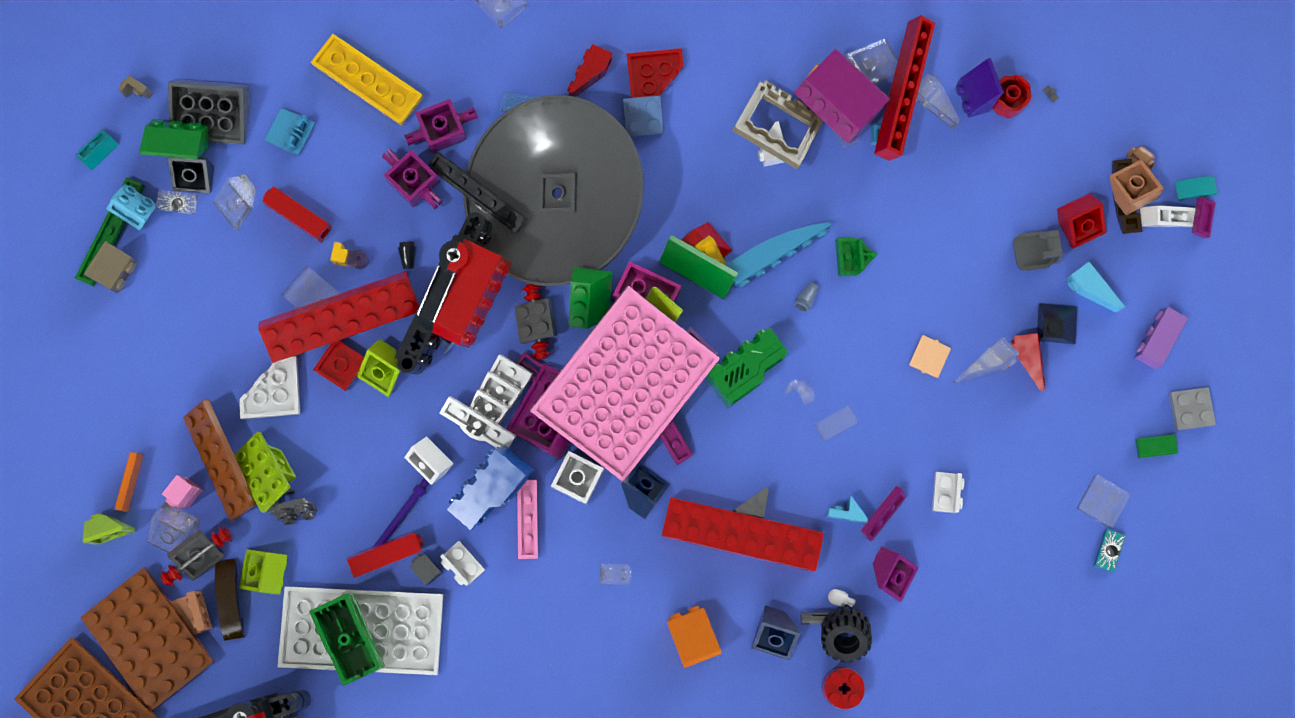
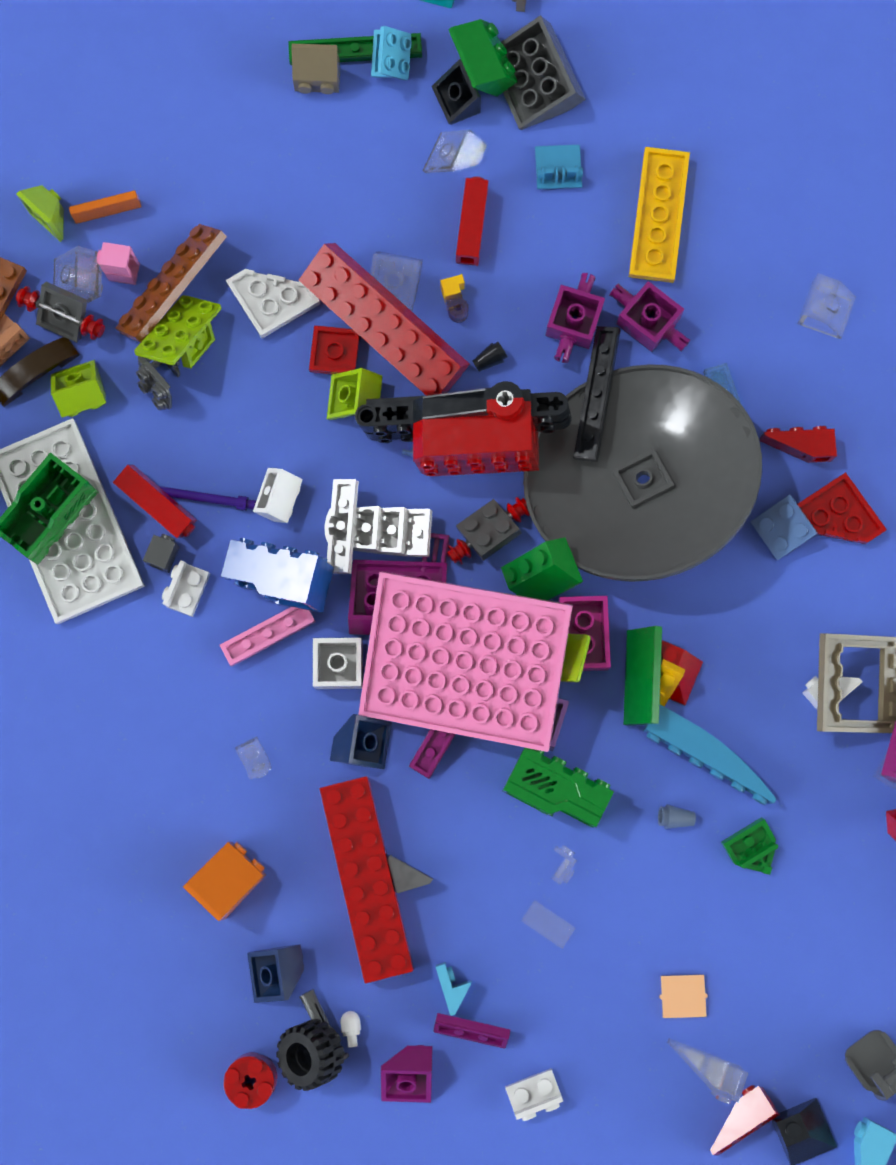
camera: 70 degrees right, 0 degrees up
clear tile [155,190,198,214] -> none

